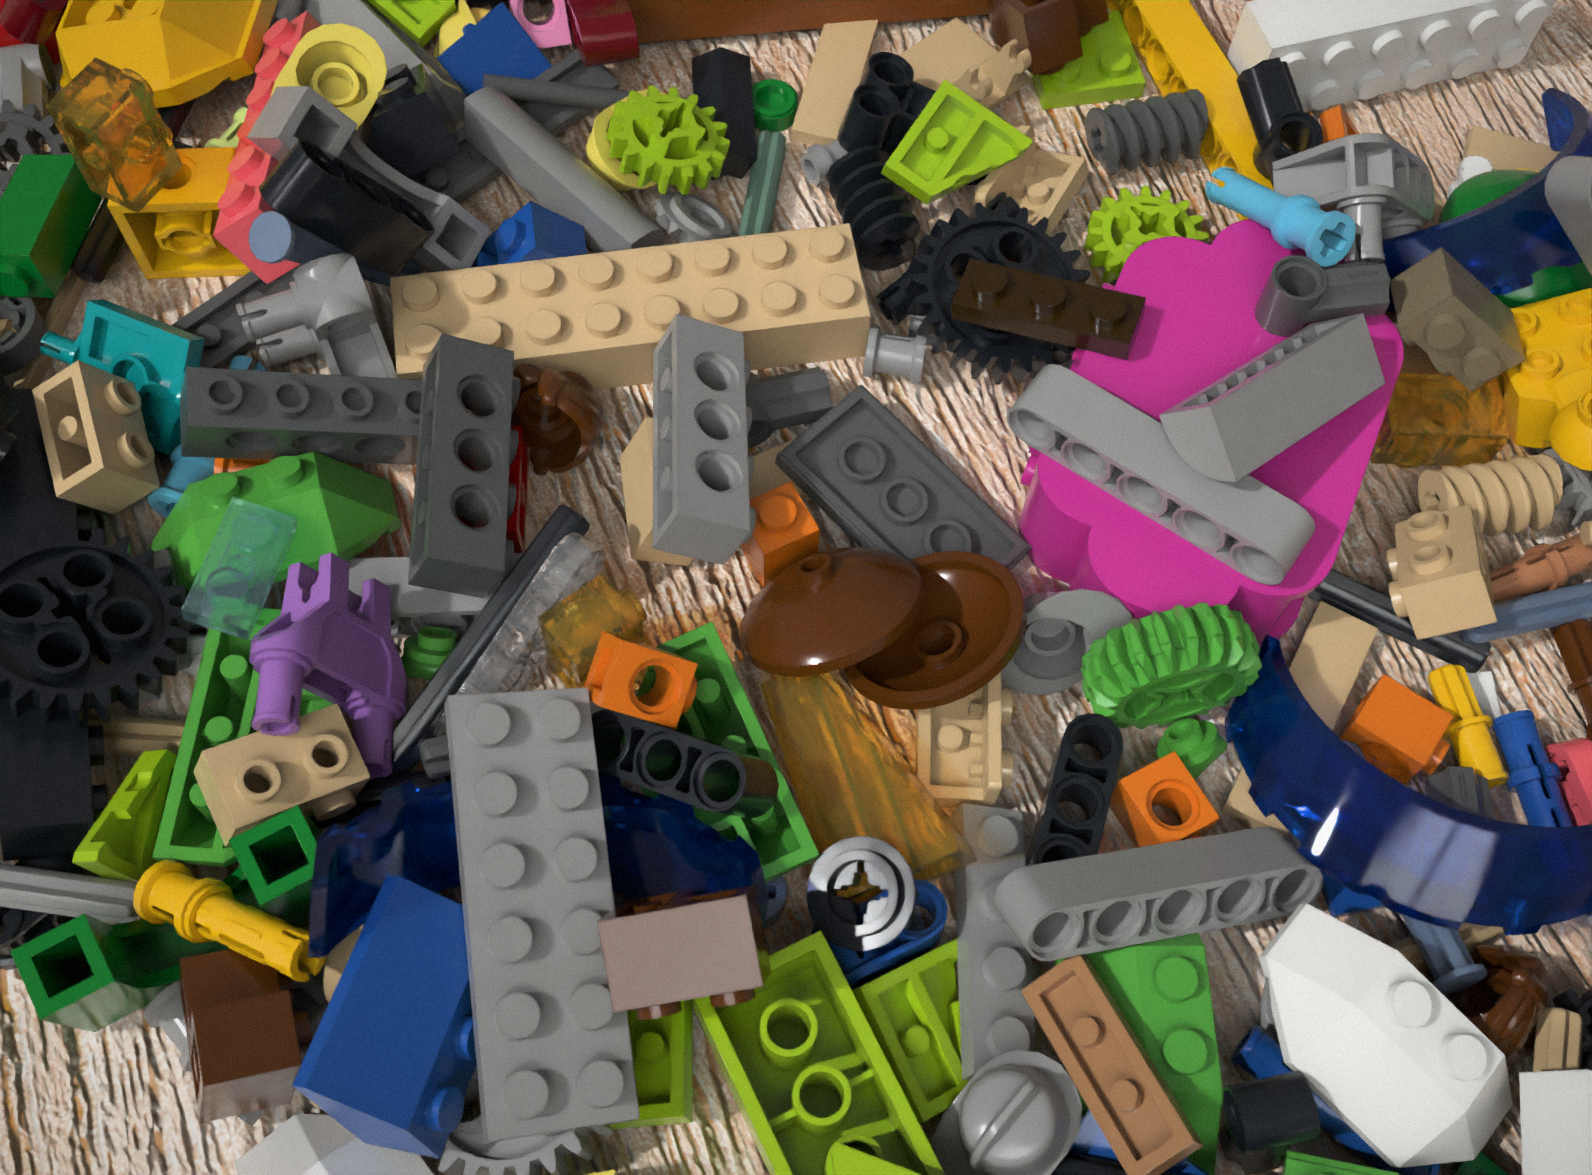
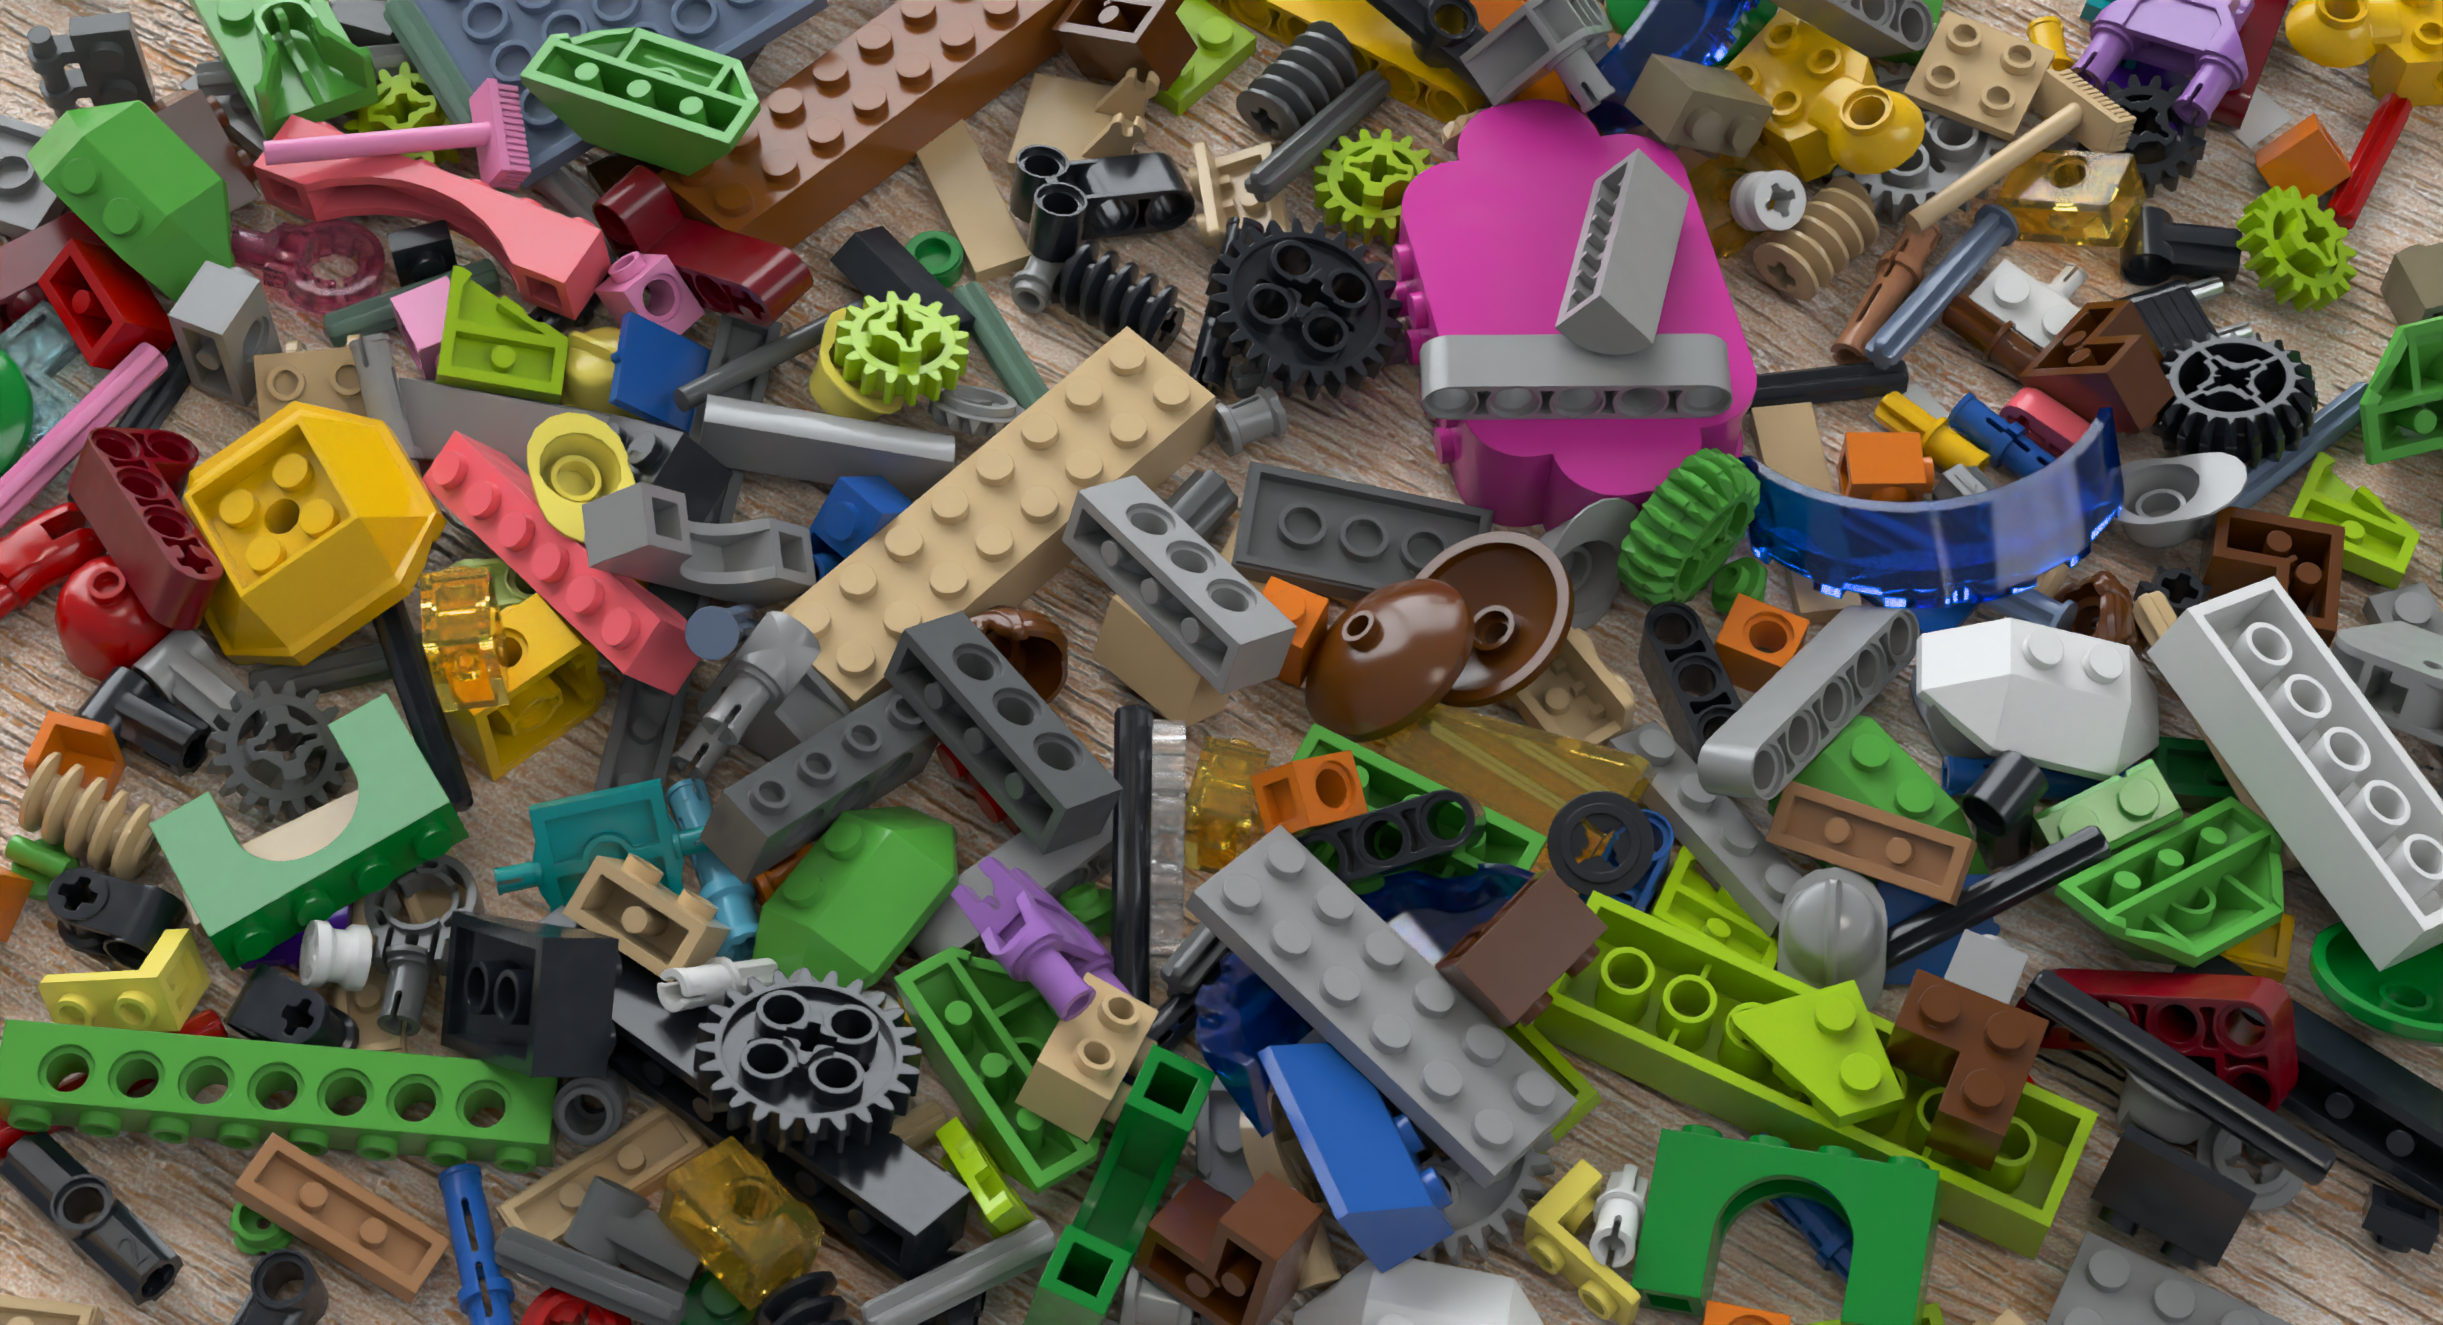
camera: 35 degrees left, 5 degrees down
yellow pin [133,860,328,982] -> none
clear light blue plate [181,497,297,640] -> none
black beam [259,139,435,276] -> none
lime wing [881,79,1033,205] -> none
dark brown plate [951,258,1146,360] -> none
medium azure pin [1205,166,1356,267] -> none
dark grey piece [1255,255,1391,337] -> none
tan brick [1386,504,1497,640] -> none
none -> white axle [657,956,778,1012]
none -> dark grey axle [1244,70,1391,202]
none -> white wheel [1729,170,1806,232]

